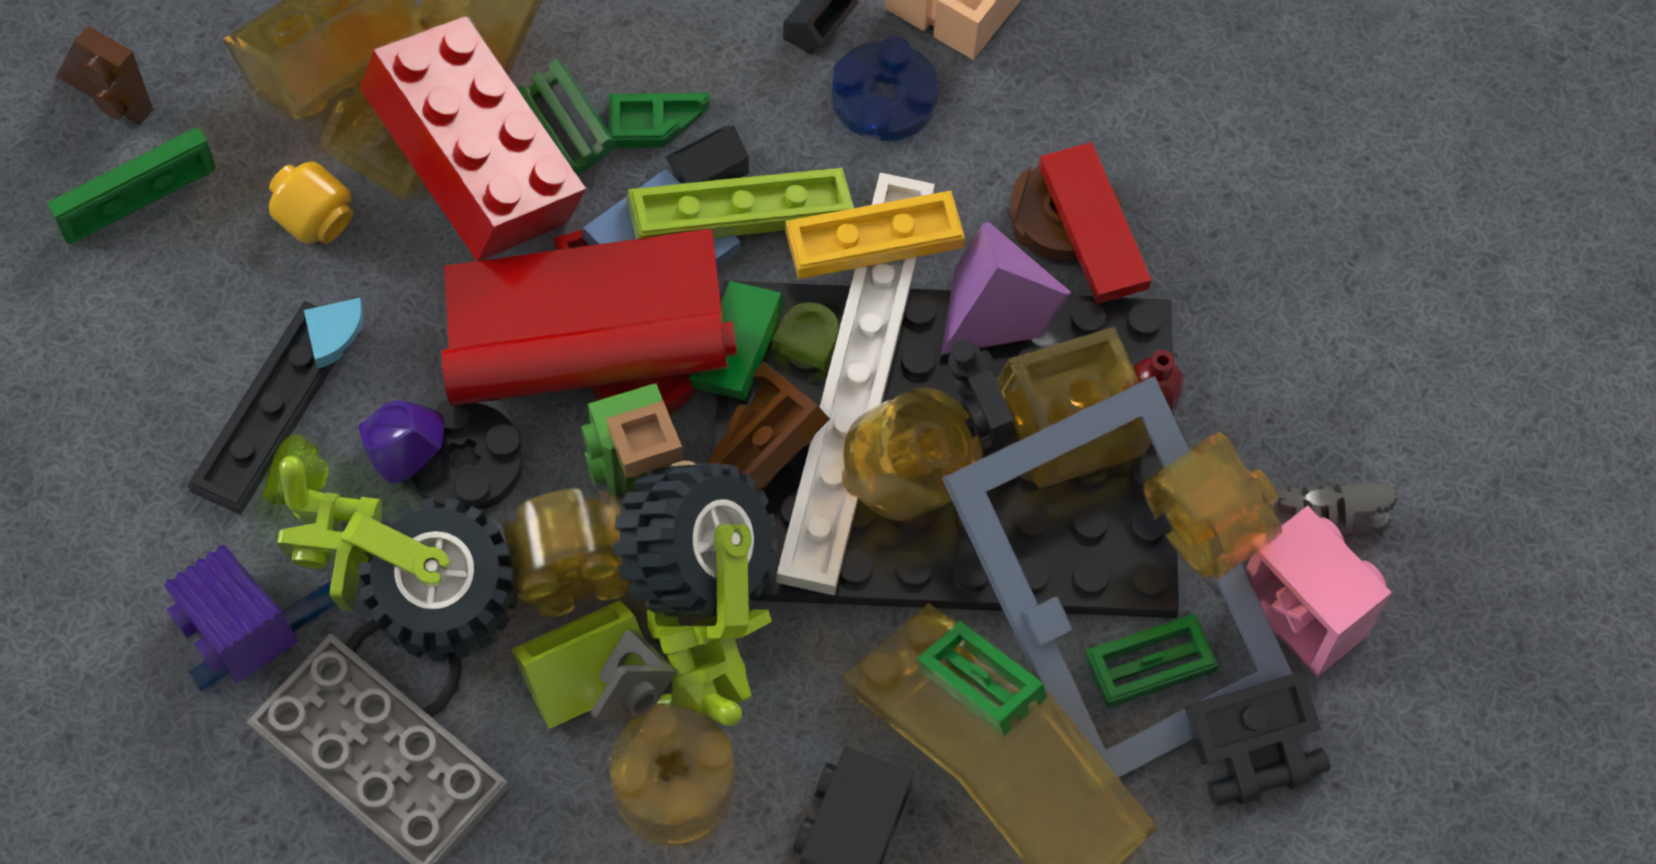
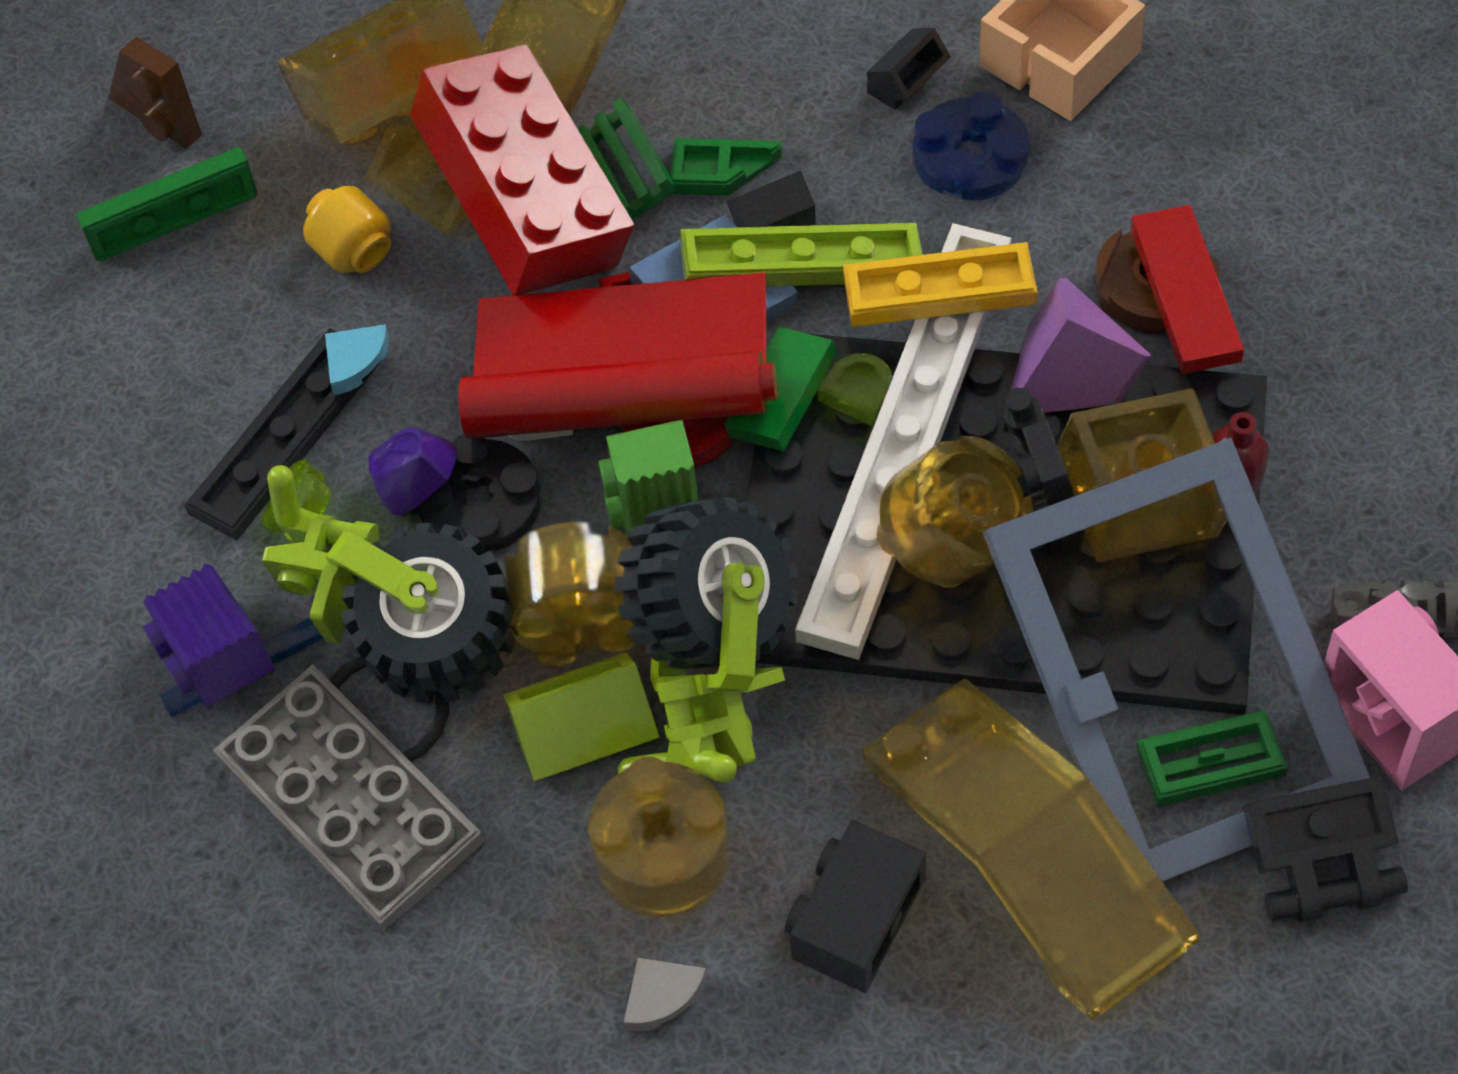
camera: 15 degrees right, 5 degrees down
dark grey bracket [591,630,677,721] -> none
medium nougat tile [606,401,684,479] -> none
reddish brown wing [708,361,830,491] -> none
green tile [916,621,1047,737] -> none
clear yellow brick [1144,432,1282,580] -> none

